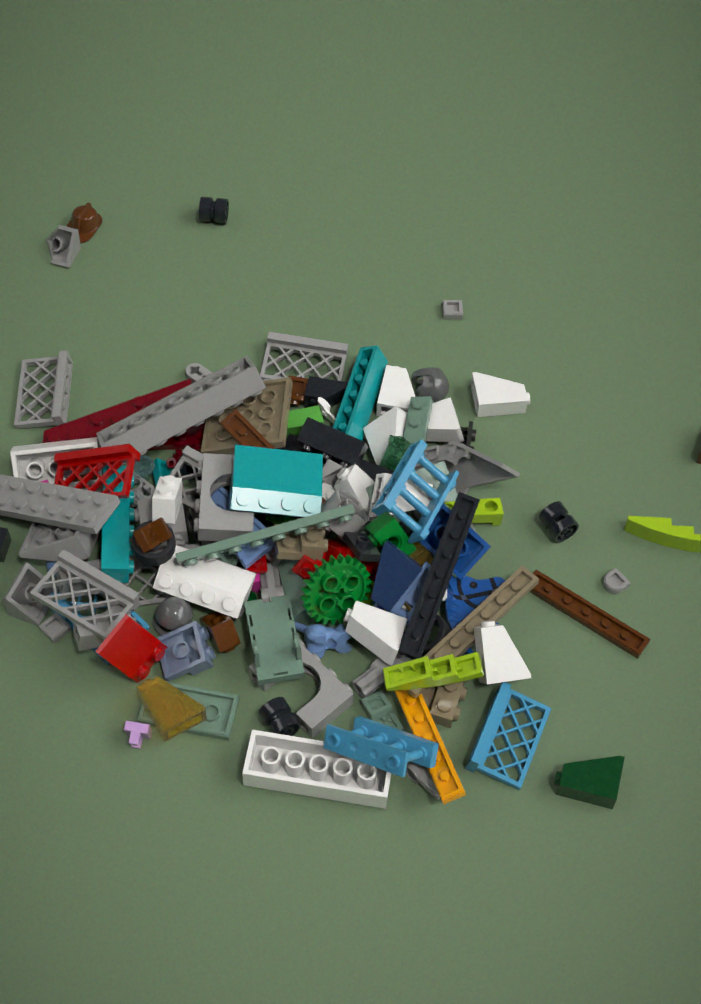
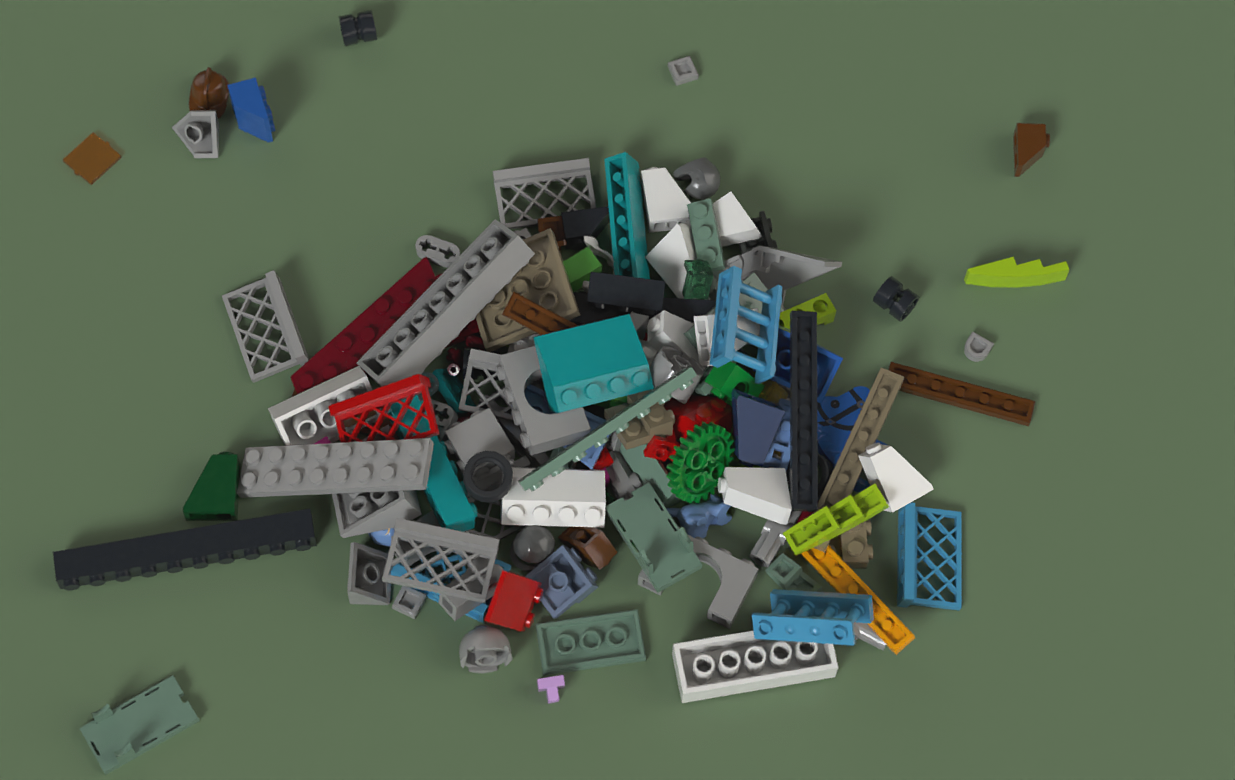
camera: 20 degrees left, 10 degrees up
reddish brown bracket [133,517,172,553] -> none
clear yellow slope [137,676,207,742] -> none
white brick [152,475,182,524] -> none
black wheel [258,697,301,736] -> none
black plate [343,532,381,562] -> none
white slope [470,372,530,417] -> none
dark green slope [554,756,625,809] -> none
none -> blue slope [227,77,275,143]
none -> light grey cylinder [459,625,512,673]

